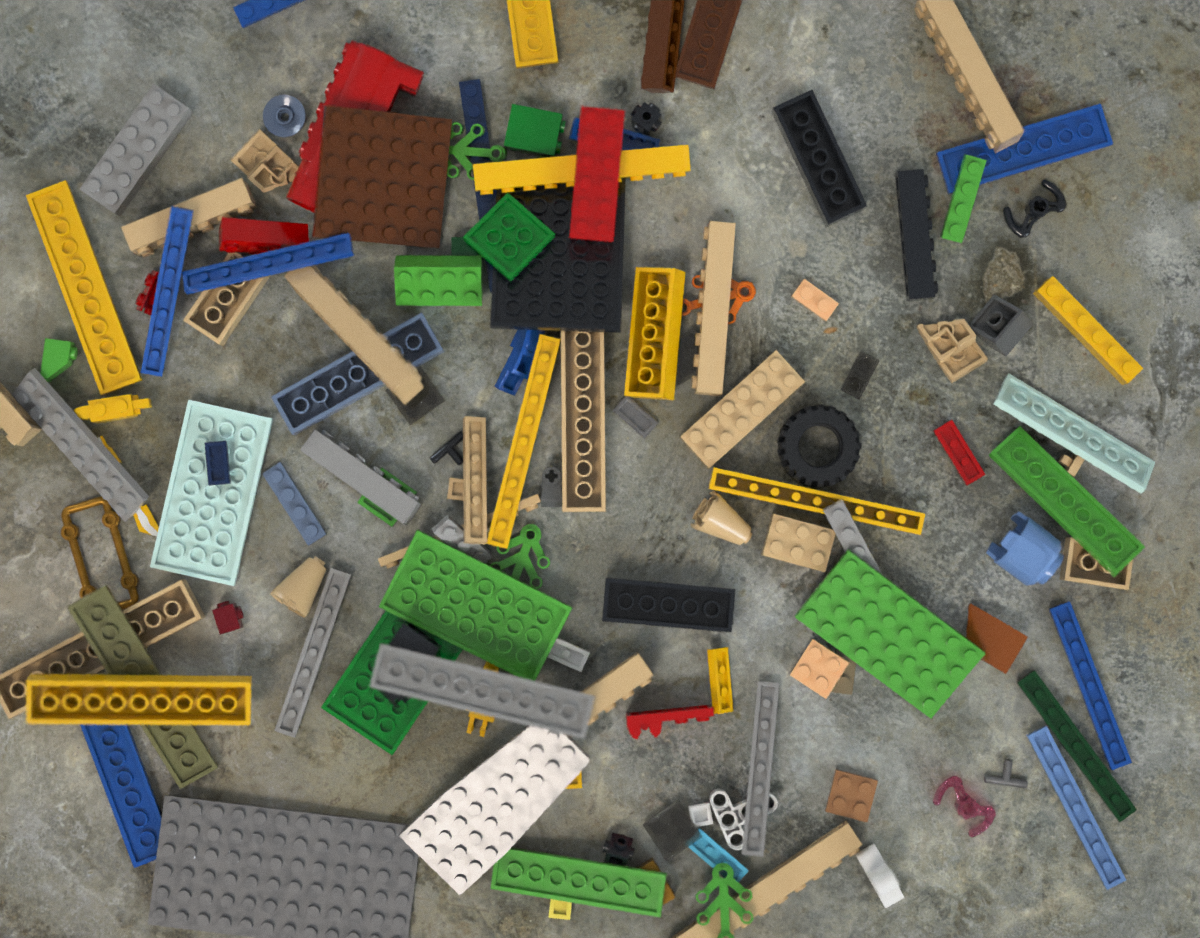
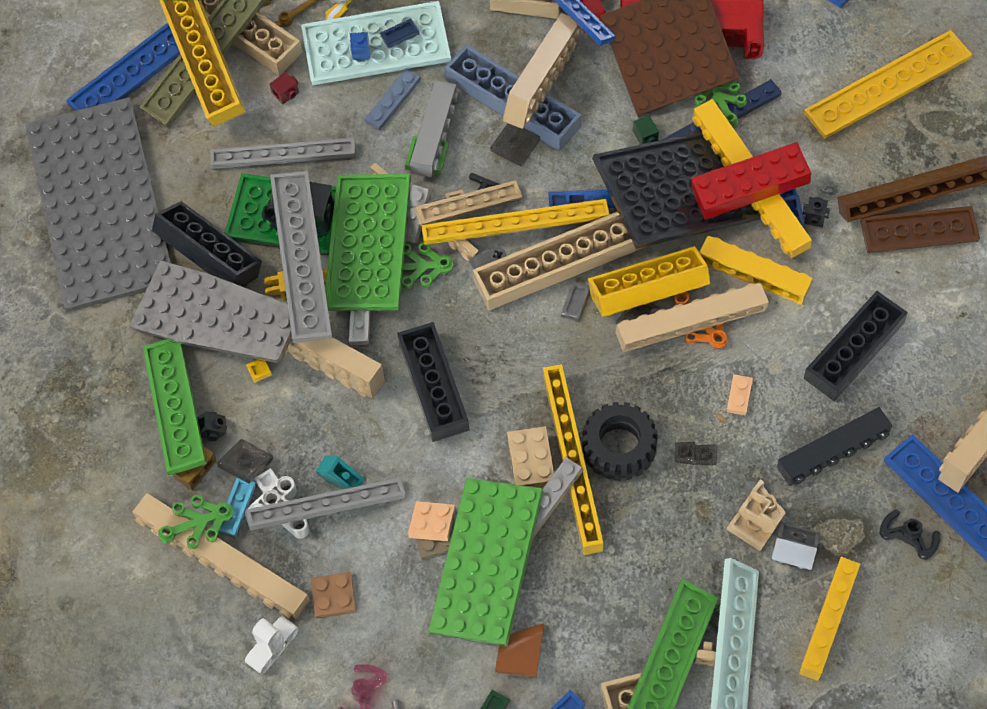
camera: 70 degrees right, 25 degrees down
tan cone [270,556,326,618] -> none
bright green brick [394,255,483,306] -> none
green plate [463,193,555,282] -> none
green brick [504,104,566,158] -> none
light yellow plate [549,899,572,920] -> none
red hinge [626,704,714,739] -> none
tan brick [679,350,805,469] -> none
tan cone [690,491,752,545] -> none
yellow plate [707,647,733,714] -> none
red plate [933,420,986,486] -> none
bright green plate [940,154,987,243] -> none
medium blue piece [986,511,1064,586] -> none
none -> black brick [152,201,262,287]
none -> teal slope [315,456,364,489]
none -> blue brick [350,32,370,60]
none -> yellow brick [699,235,813,305]

